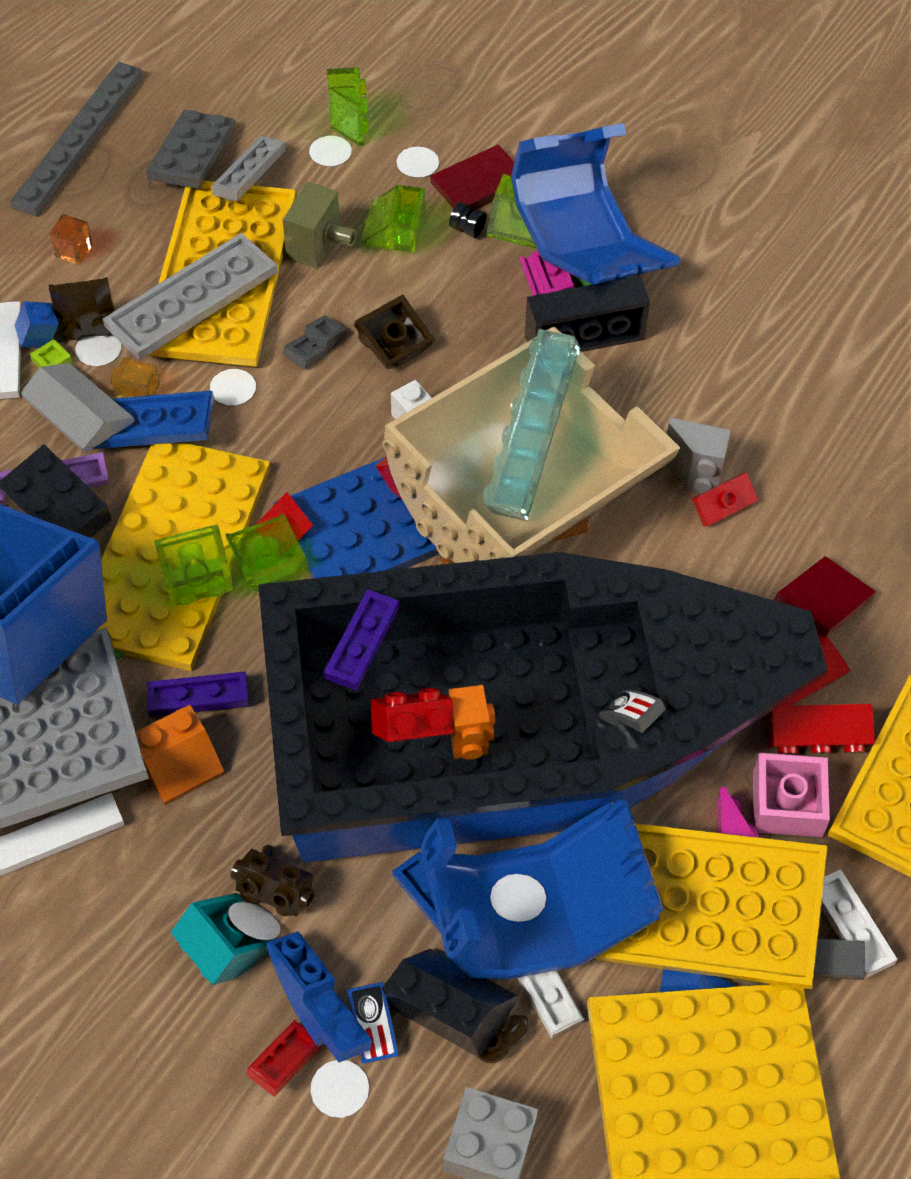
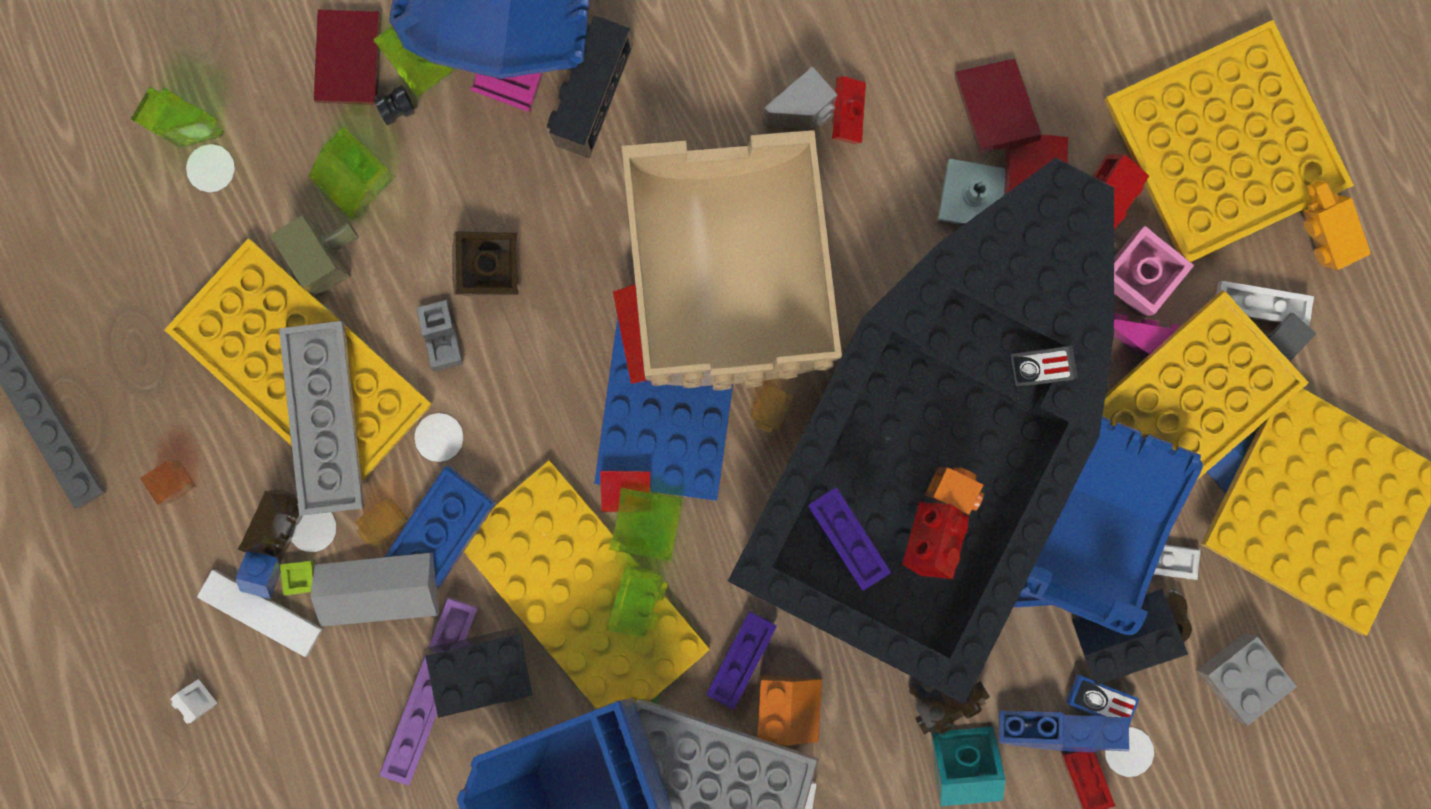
camera: 55 degrees left, 30 degrees up
dark grey plate [146,110,235,189] -> none
light grey plate [212,136,286,201] -> none
white sticker [228,902,280,940] -> none
white brick [391,380,431,419] -> none
white sticker [396,146,439,178] -> none
clear light blue brick [483,329,580,522] -> none
white sticker [490,874,546,922] -> none

